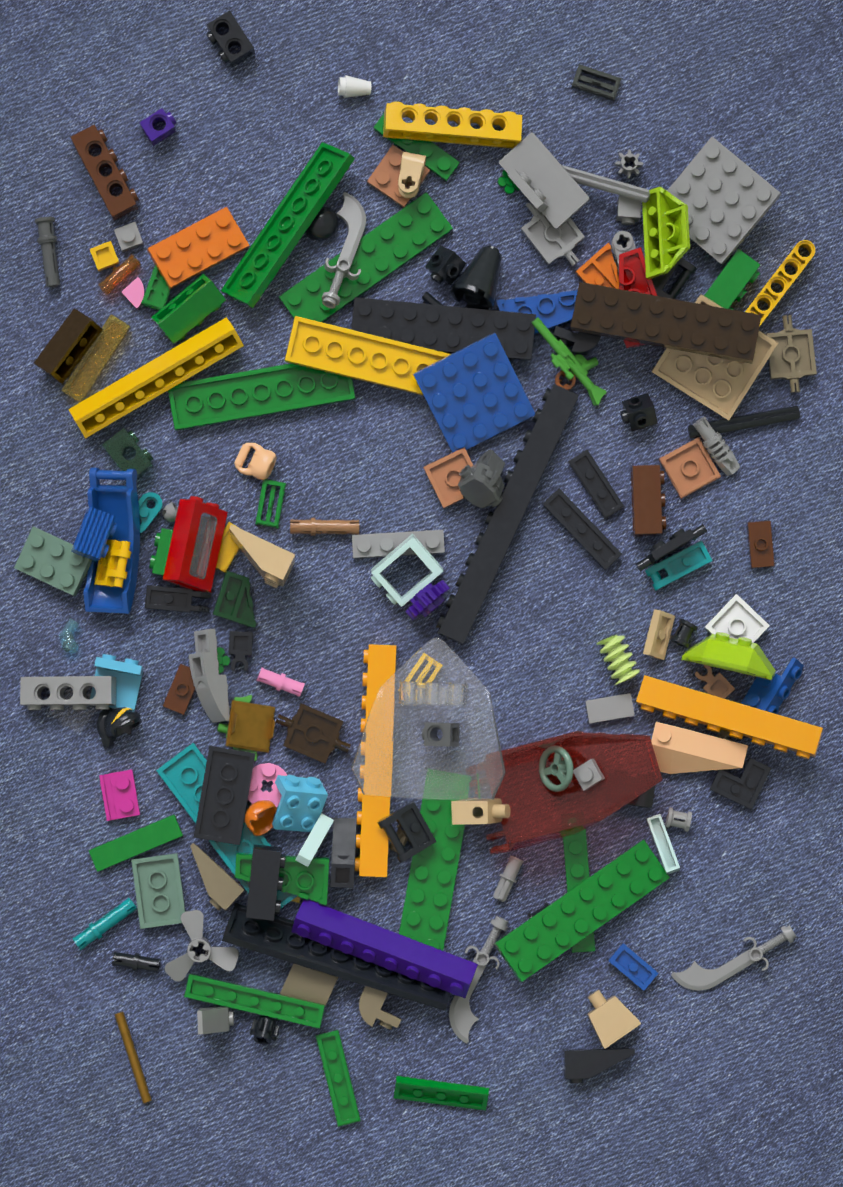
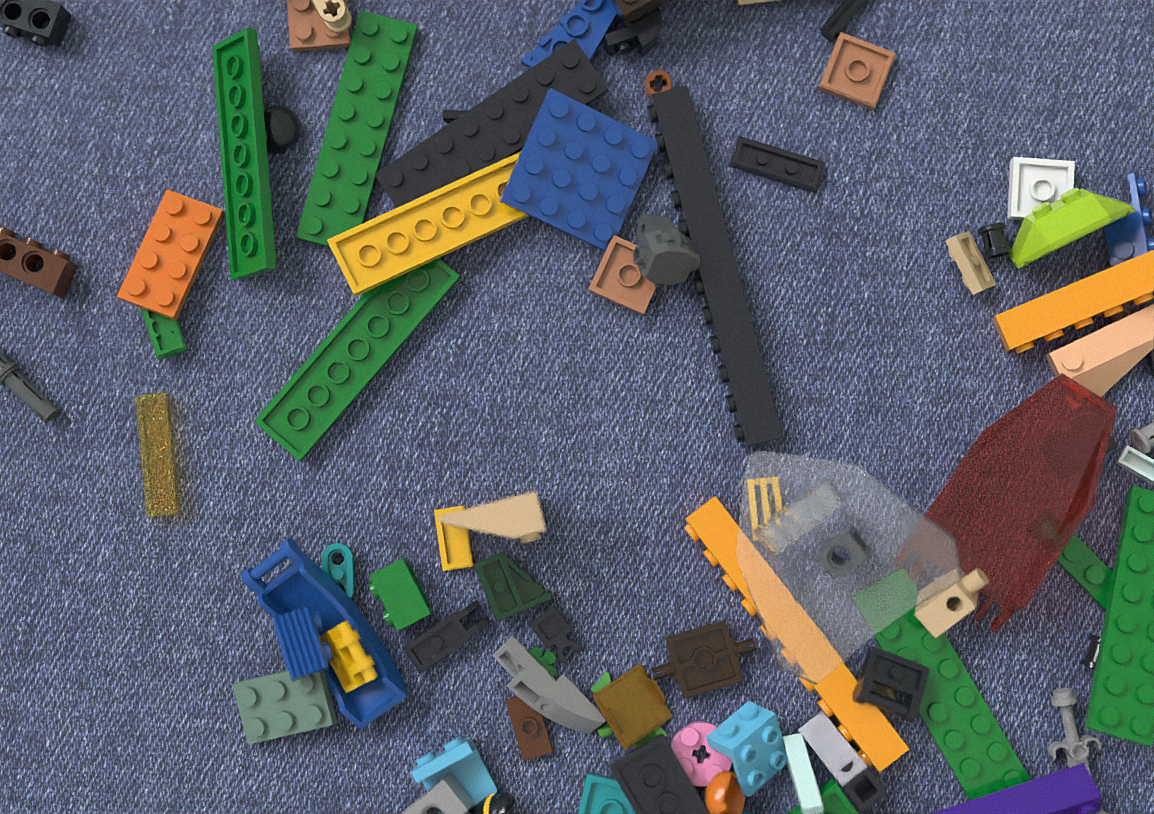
camera: 25 degrees left, 0 degrees up
dark brown brick [34,308,103,384] -> none
clear light blue arm [60,618,79,654] -> none
yellow brick [68,317,244,439] -> none
yellow plate [90,241,119,272] -> none
clear orange pin [98,254,141,296] -> none
clear green brick [102,428,154,479] -> none
light grey plate [114,222,143,252] -> none
bright pink tile [122,277,144,310] -> none
dark purple brick [139,108,176,146] -> none
green brick [151,274,226,344] -> none
light grey hinge [162,502,178,522] -> none
red piece [163,496,228,592] -> none
light nougat piece [234,443,277,480] -> none
green tile [255,480,286,529] -> none
bright pink pin [257,668,305,697] -> none
medium nougat pin [290,518,359,536] -> none
light grey sword [322,192,366,308] -> none
light grey plate [352,530,445,559] -> none
light aqua window [371,533,443,607] -> none
dark purple gear [406,580,450,620] -> none
black brick [425,245,466,286] -> none
black cone [450,246,502,310] -> none
light grey axle [493,855,524,902] -> none
bright green piece [531,317,607,406] -> none
sand green piece [539,746,573,792] -> none
black plate [542,488,622,570] -> none
light grey plate [573,759,605,791] -> none
light grey tile [585,693,635,724] -> none
yellowish green piece [596,635,640,685] -> none
black brick [620,393,658,432] -> none
reddish brown brick [631,465,666,537] -> none
black plate [635,524,707,572] -> none
teal plate [645,541,713,591] -> none
light grey hinge [693,417,740,476] -> none
medium nougat plate [695,665,735,699] -> none
reddish brown plate [747,521,774,569] -> none

